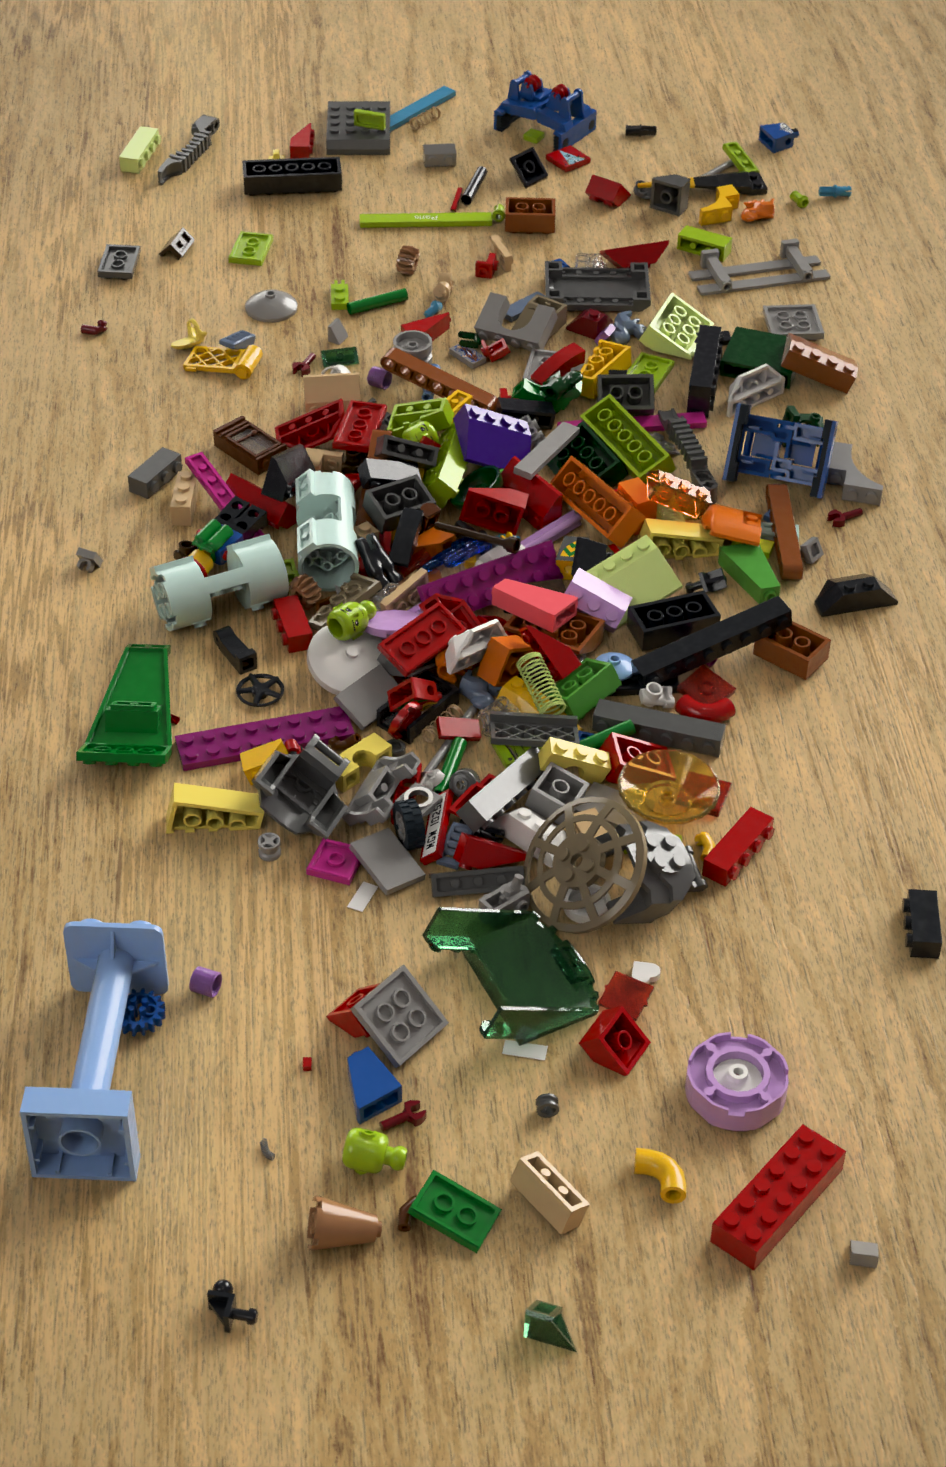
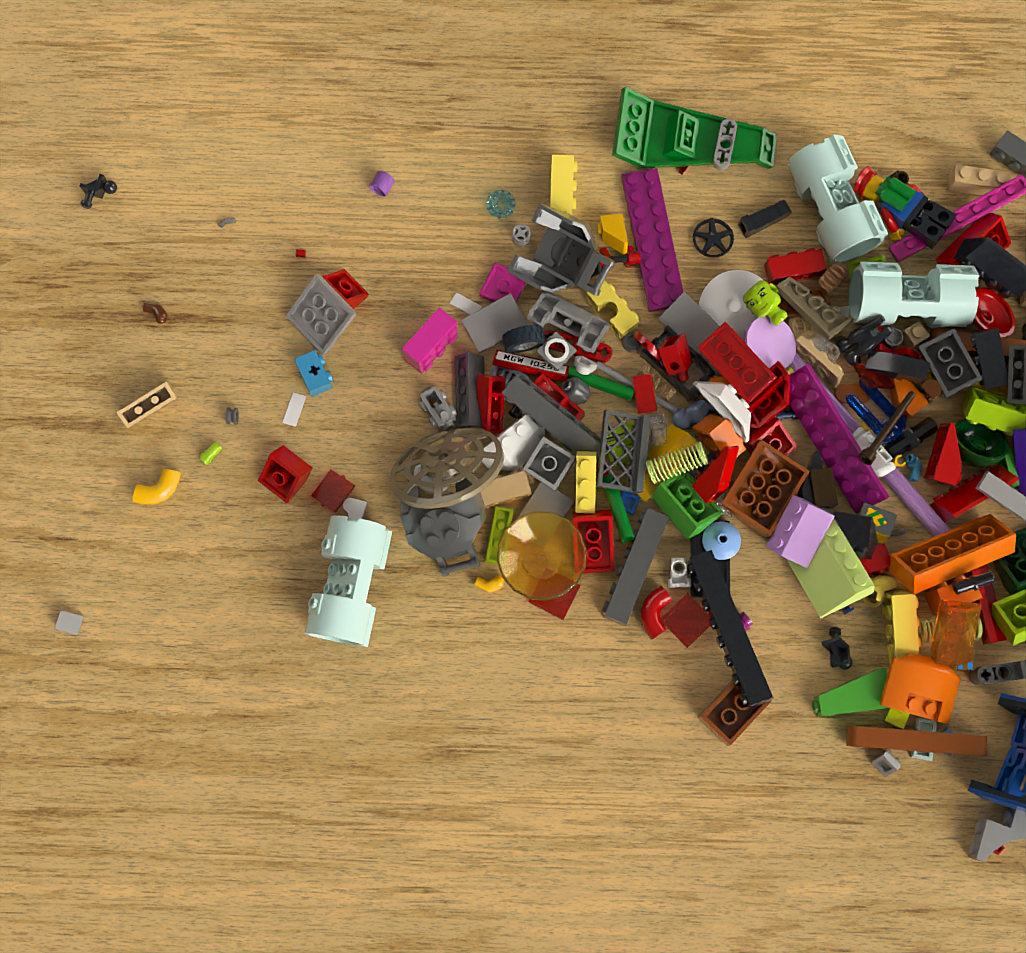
camera: 95 degrees right, 35 degrees up
light blue piece [20,918,169,1181] -> none
light grey tile [76,547,103,573] -> none
blue gear [122,988,166,1037] -> none
medium nougat cone [307,1196,382,1251] -> none
reddish brown arm [328,733,362,751] -> none
lime piece [342,1128,408,1175] -> none
blue slope [347,1047,402,1124] -> none
dark red bar [379,1100,427,1131] -> none
green tile [407,1169,502,1254] -> none
clear green windscreen [422,907,599,1046] -> none
coral slope [491,578,578,633] -> none
clear green slope [524,1300,577,1352] -> none
black brick [627,590,721,651] -> none
lavender piece [685,1032,789,1131] -> none
red brick [702,806,775,887] -> none
red brick [710,1124,846,1271] -> none
black wedge [814,574,898,617] -> none
dark red bar [827,508,863,527] -> none
black brick [902,889,942,959] -> none
none -> lime pin [198,441,223,466]
none -> dark azure brick [295,350,334,397]
none -> light aqua cylinder [305,516,392,647]
none -> dark pink brick [402,307,458,374]
none -> clear light blue gear [486,190,516,219]
none -> light grey beam [713,119,737,171]
none -> black axle [952,572,995,595]

